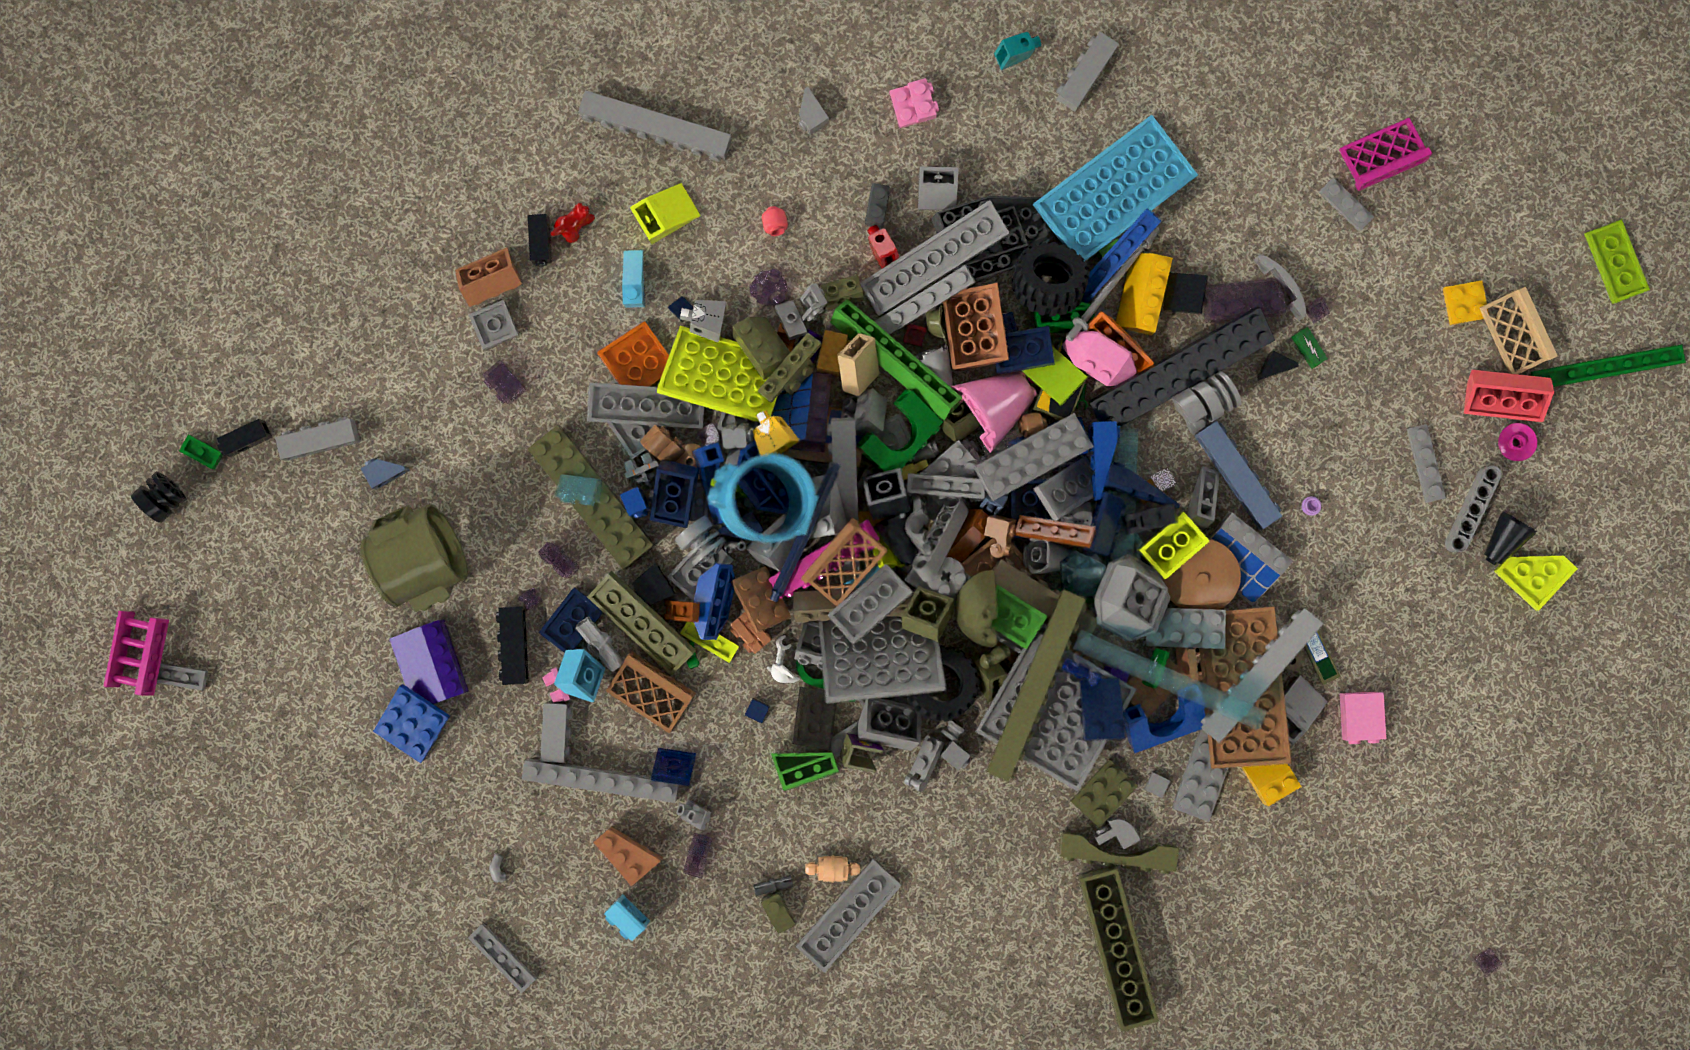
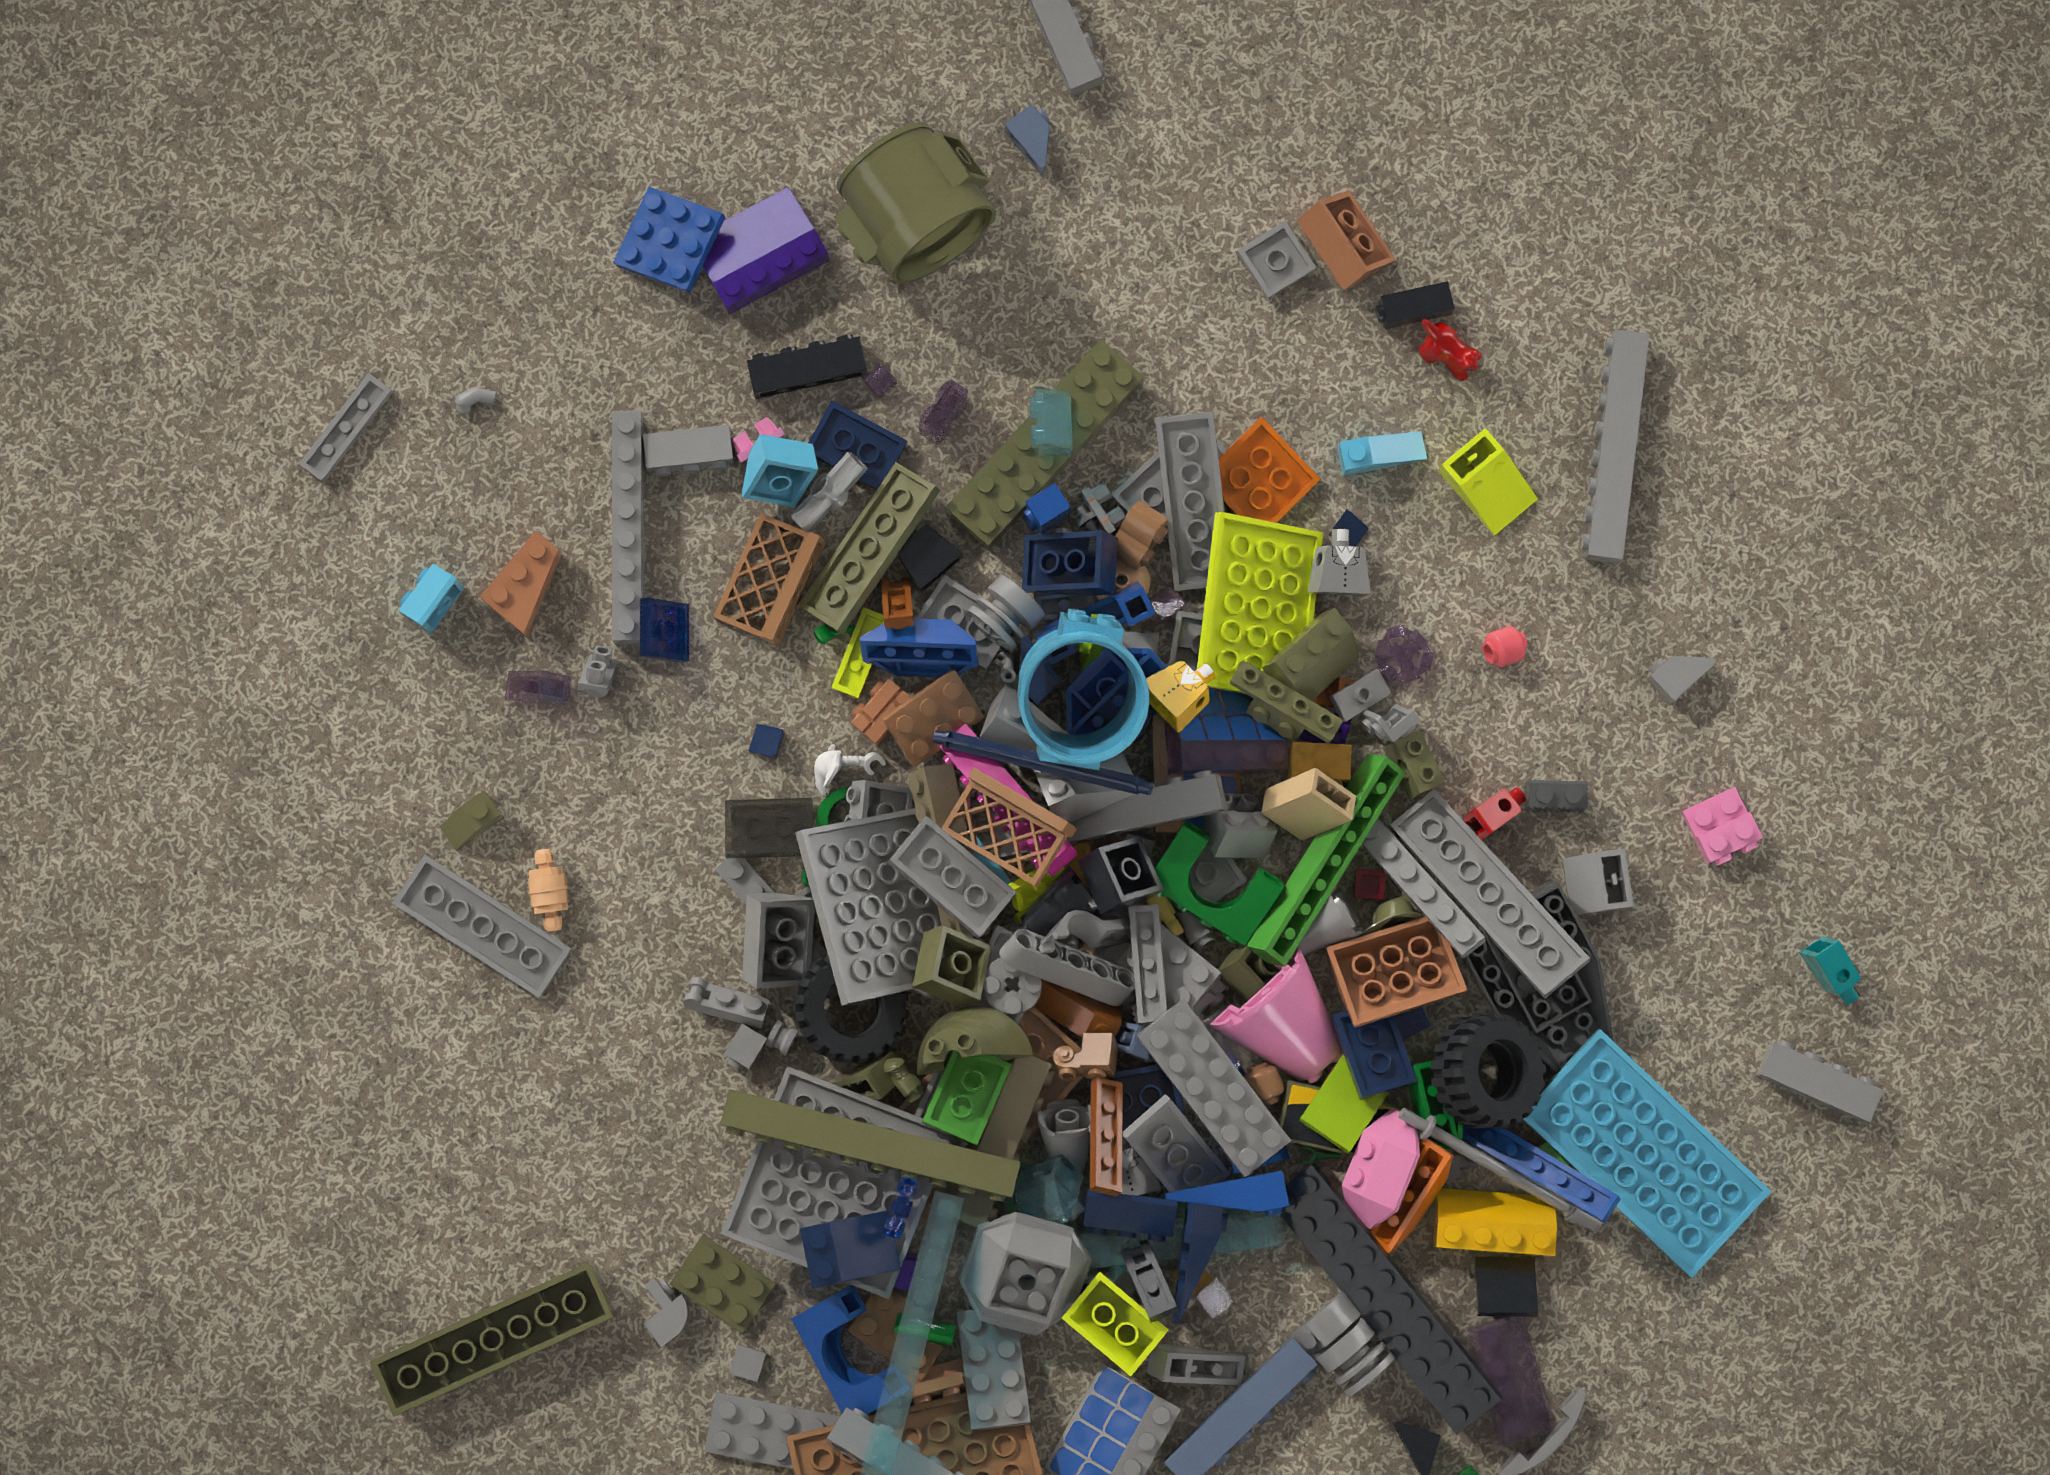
camera: 75 degrees right, 5 degrees down
clear purple brick [483,360,527,405] -> none
light grey brick [722,422,755,449] -> none
dark grey pin [753,875,794,896] -> none
bright green wedge [771,753,840,791] -> none
olive piece [839,733,883,773] -> none
olive arch [1058,831,1179,874] -> none
medium nougat dish [1162,538,1241,610] -> none

